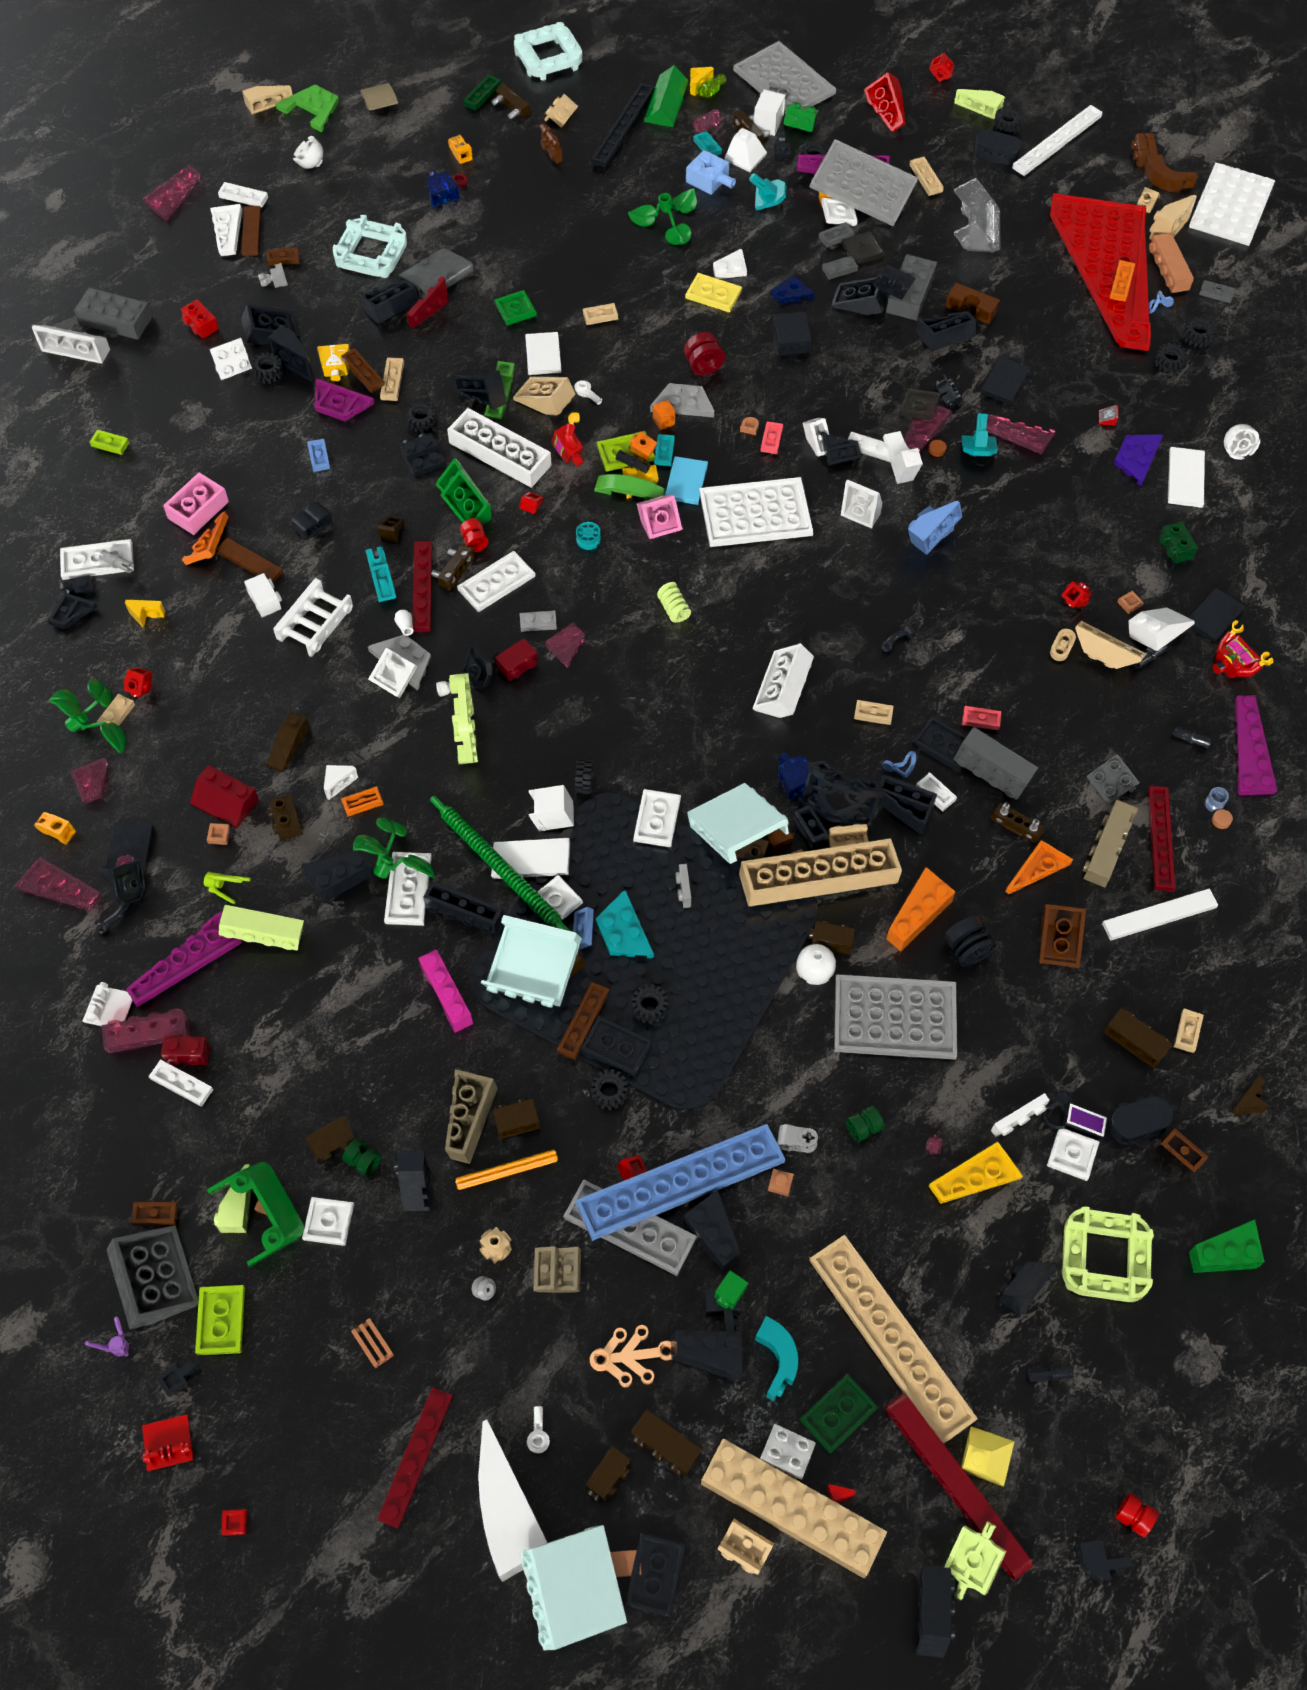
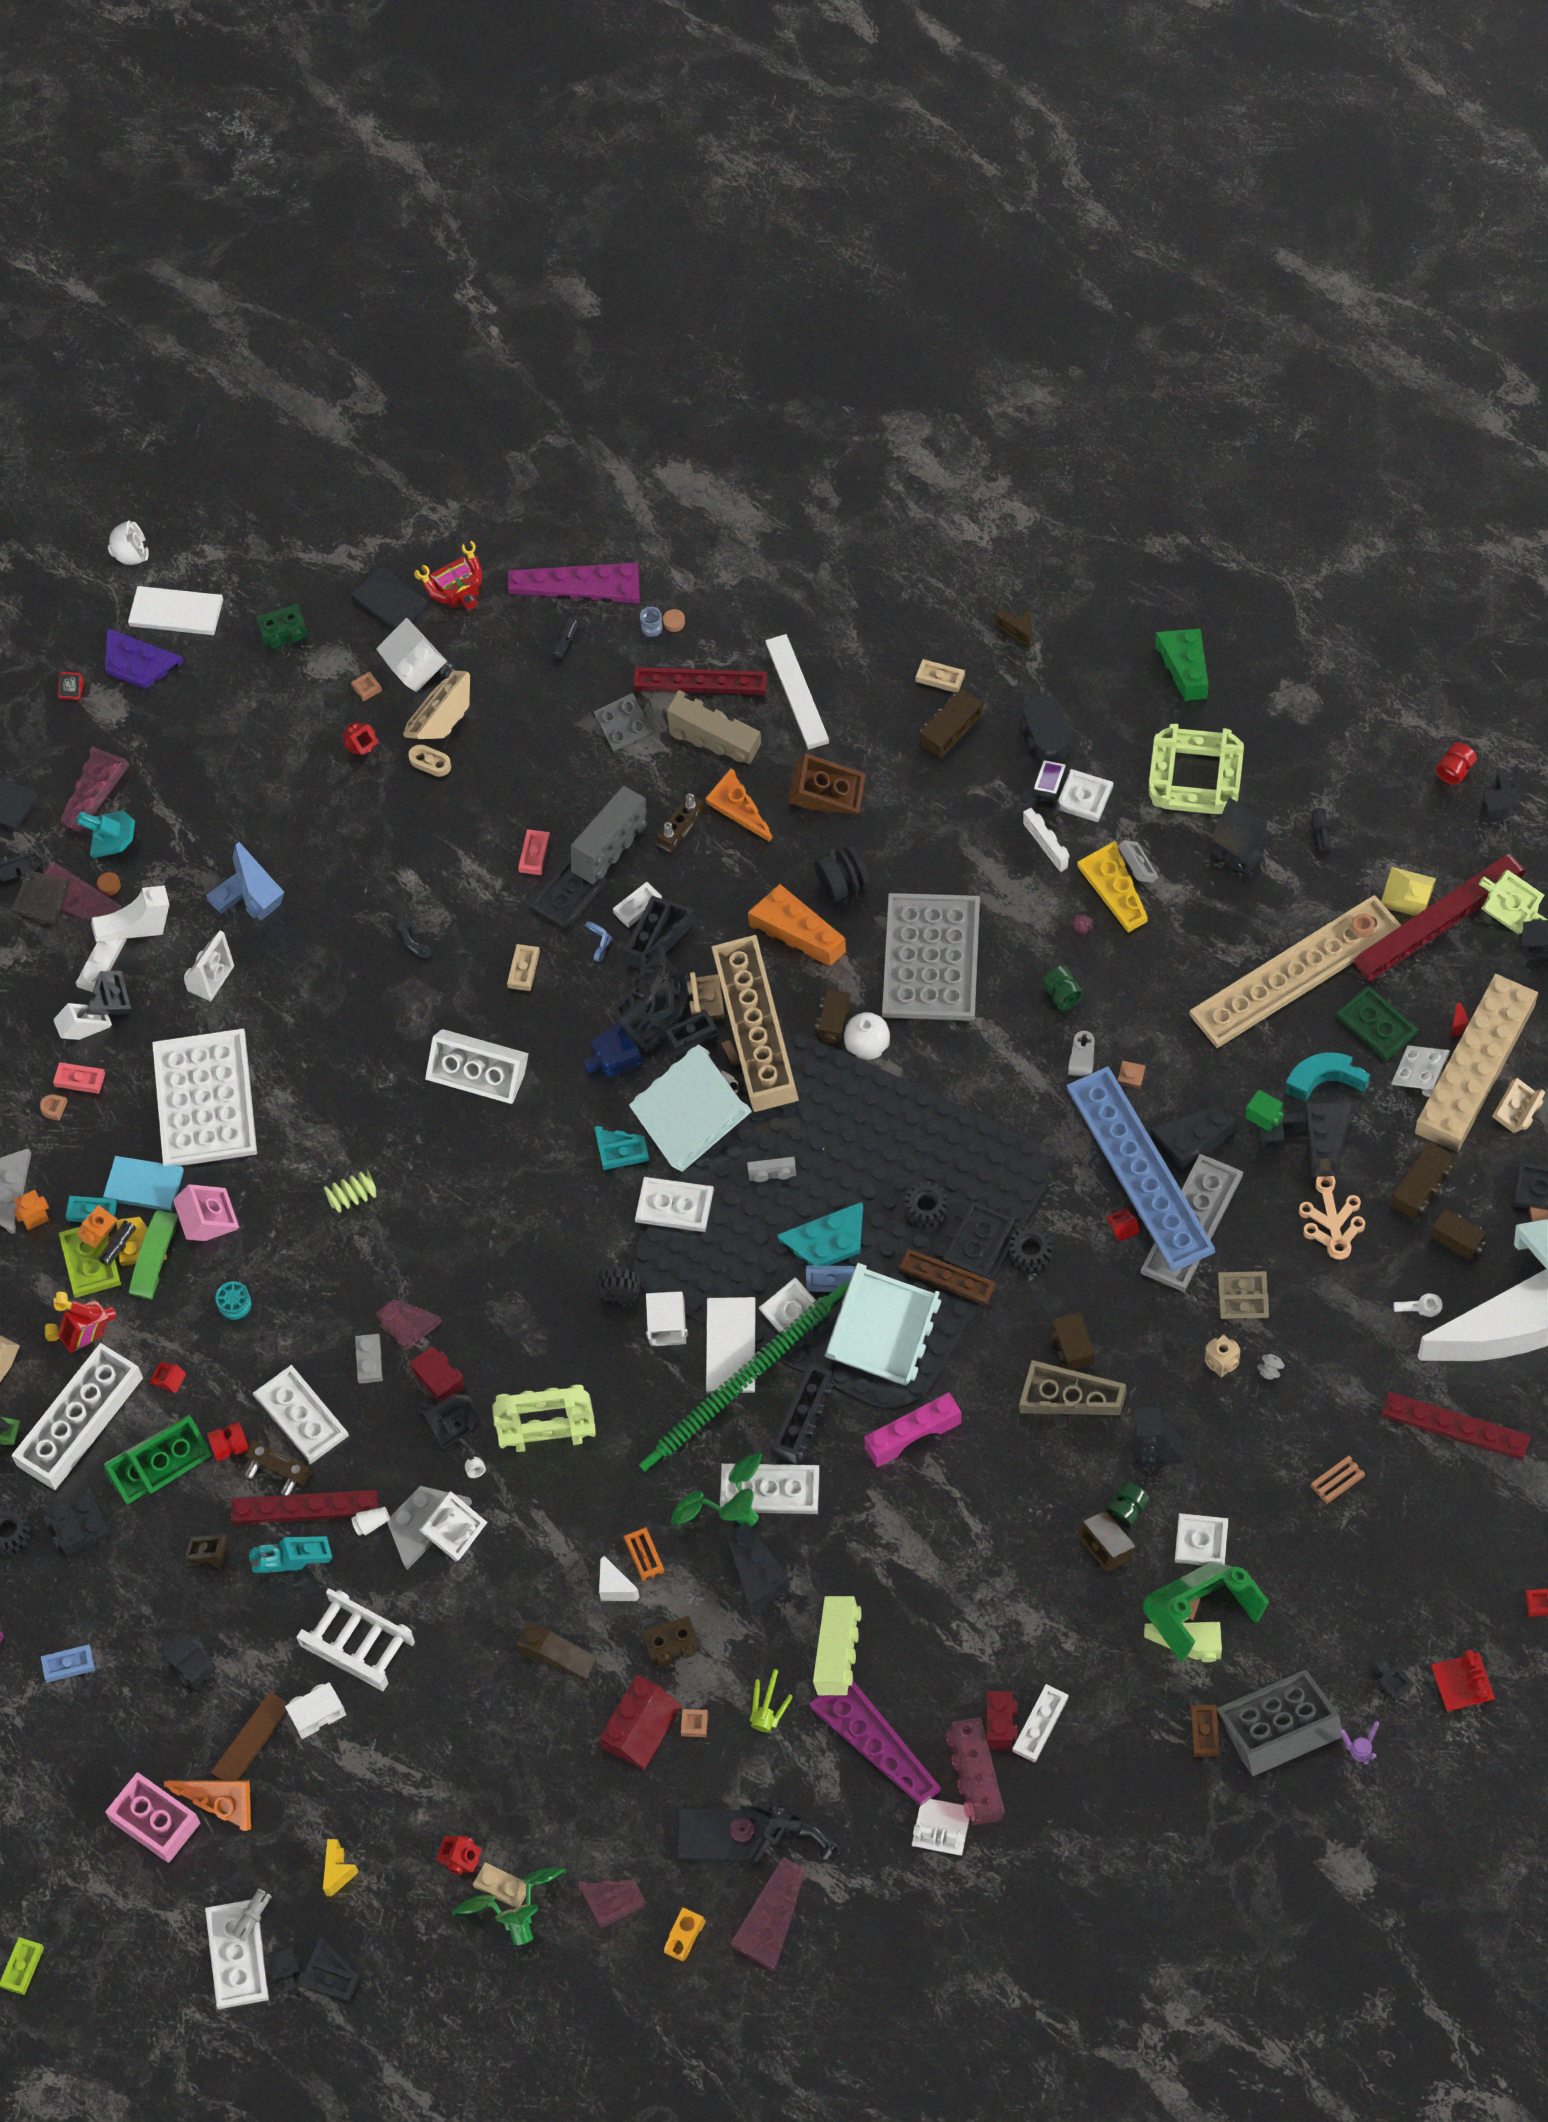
camera: 85 degrees left, 0 degrees up
lime plate [195,1285,245,1355] -> none
light orange axle [456,1150,558,1190] -> none
reddish brown brick [1160,1127,1208,1173] -> none
none -> teal wing [594,1126,649,1170]
none -> light grey plate [1118,840,1158,883]
none -> nougat tile [1351,914,1375,938]

